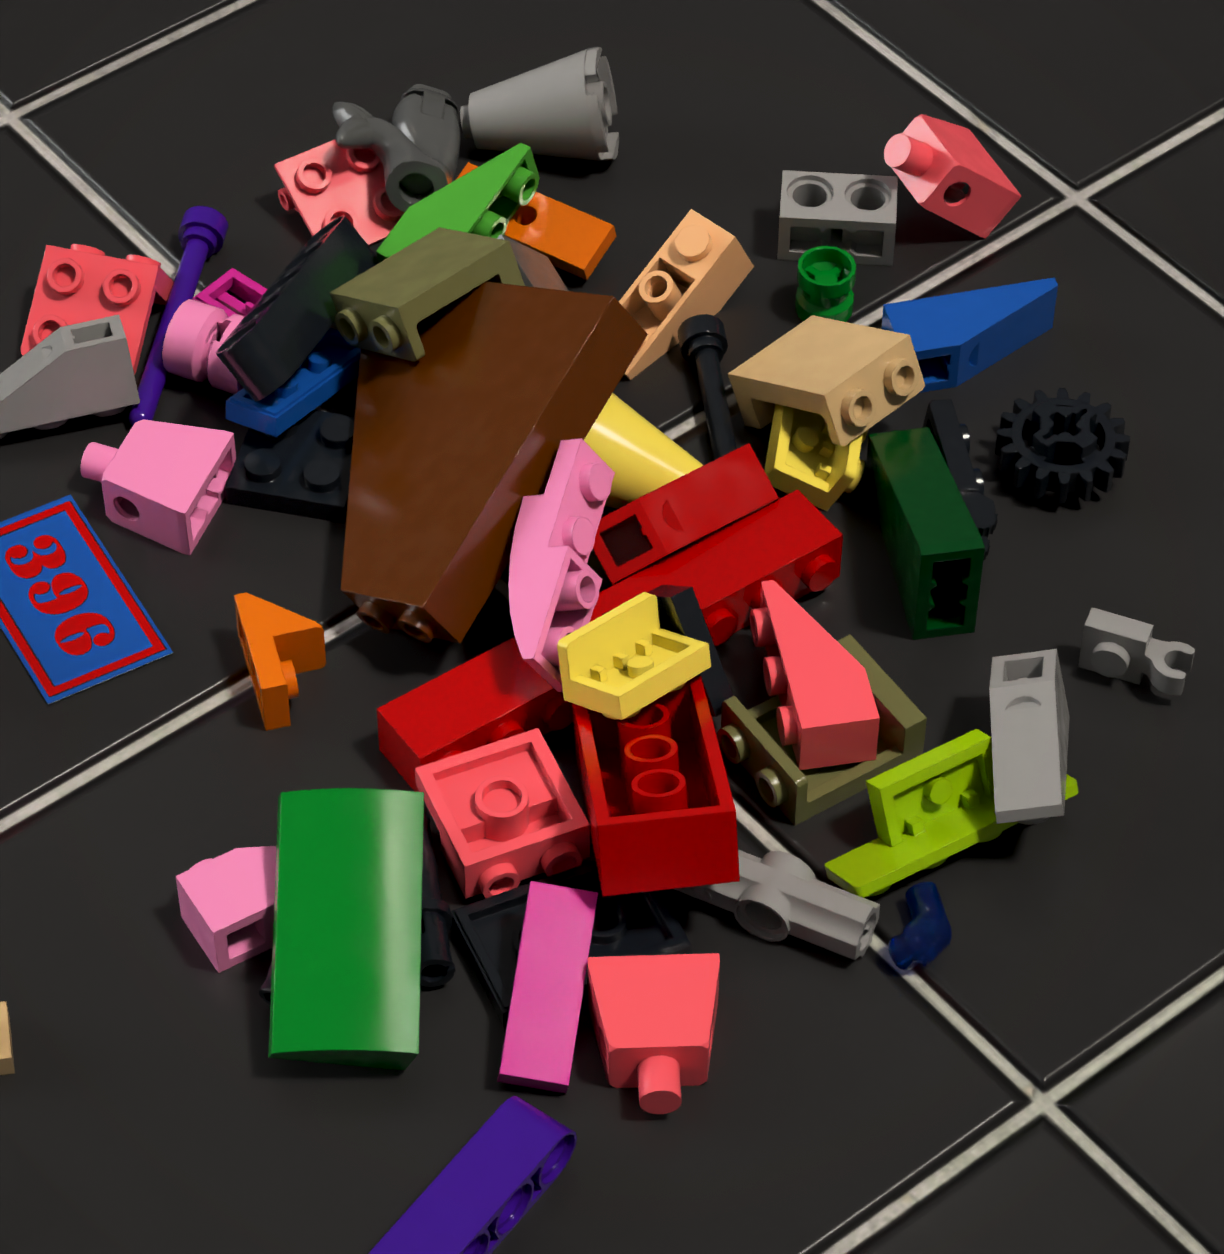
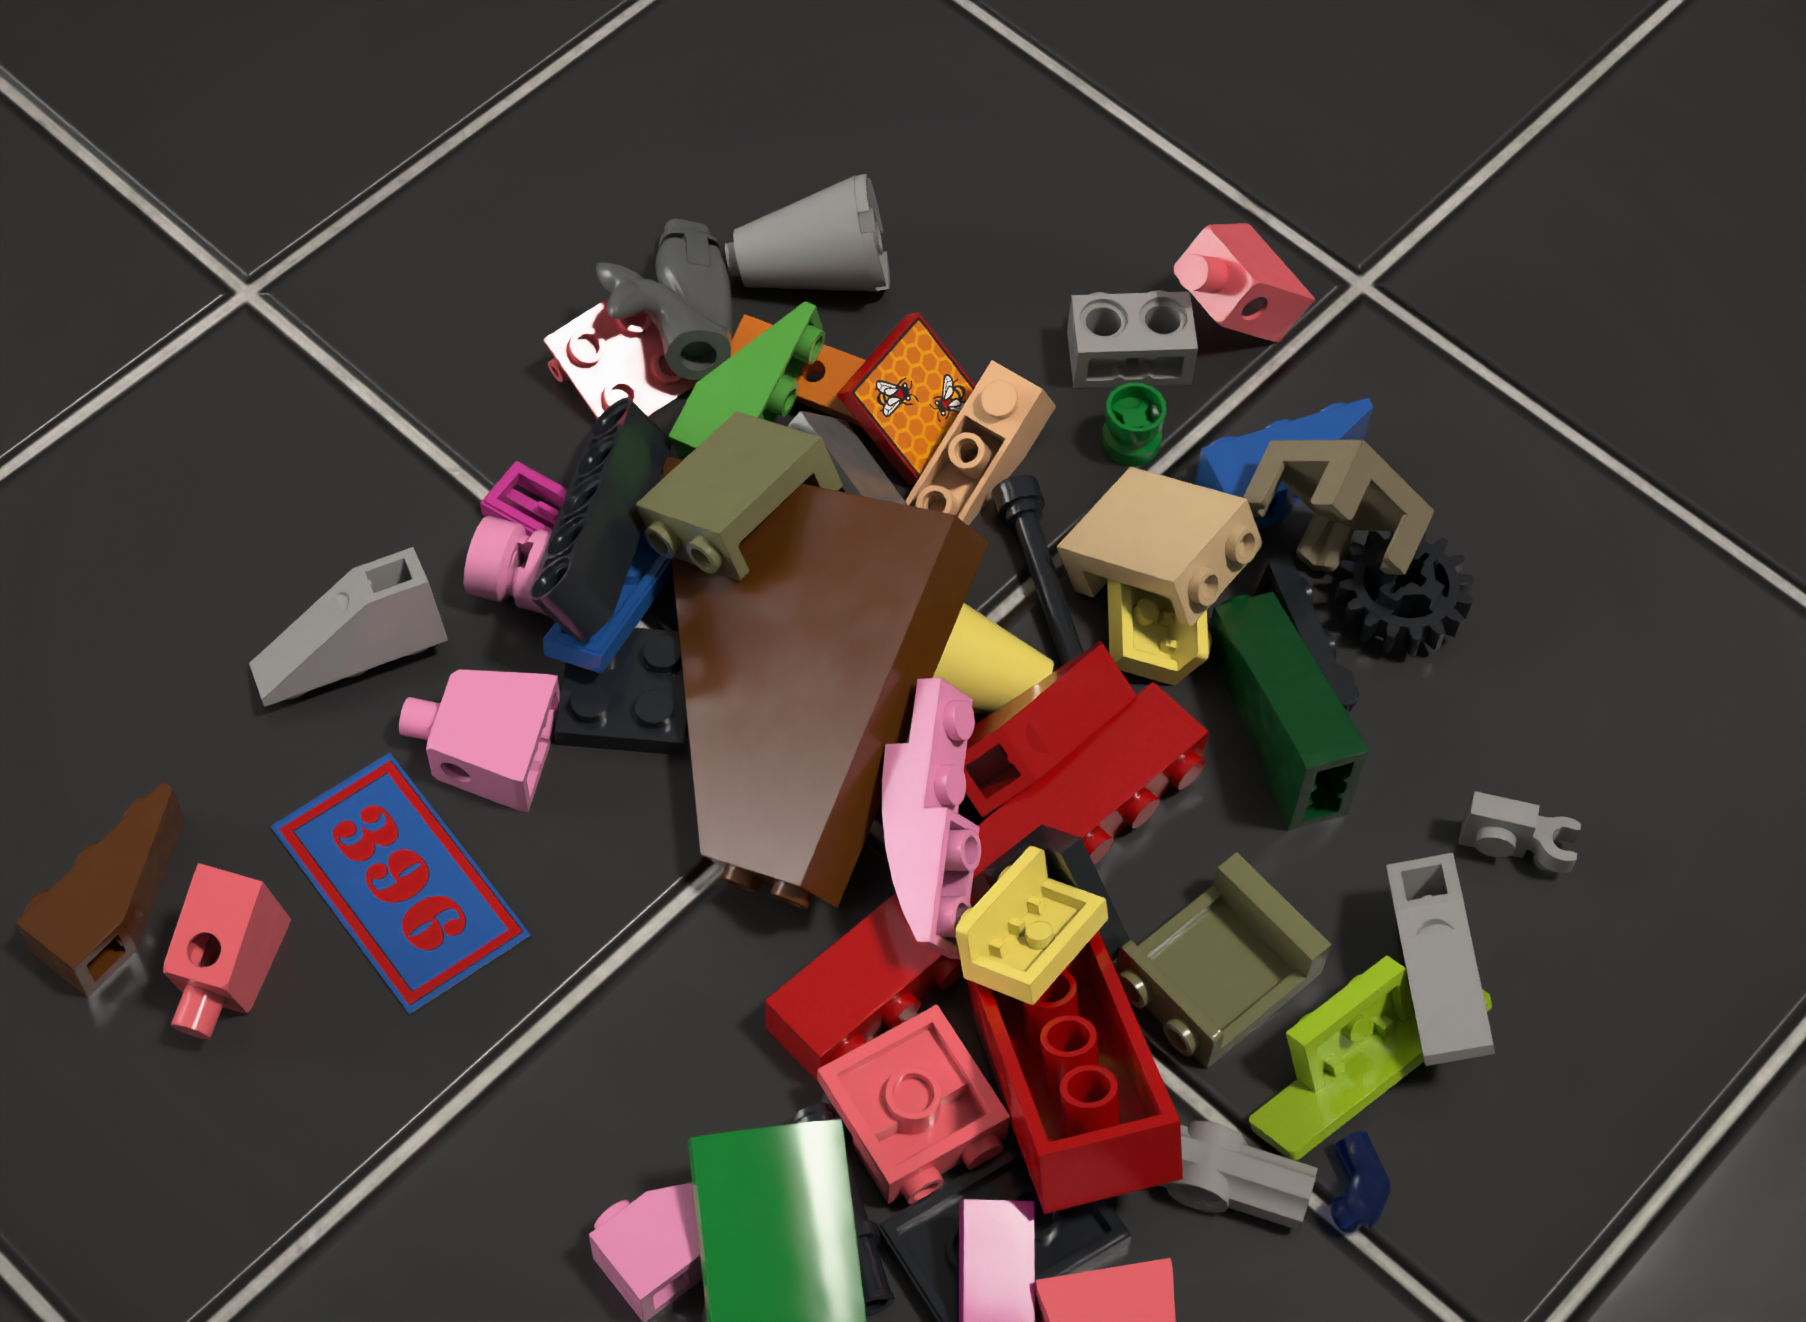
camera: 10 degrees left, 10 degrees up
coral bracket [21,244,173,375] -> none
dark purple piece [129,206,228,426] -> none
orange slope [234,592,326,731] -> none
coral slope [750,580,880,770] -> none
none -> tile [836,312,975,486]
none -> dark tan panel [1243,440,1435,575]

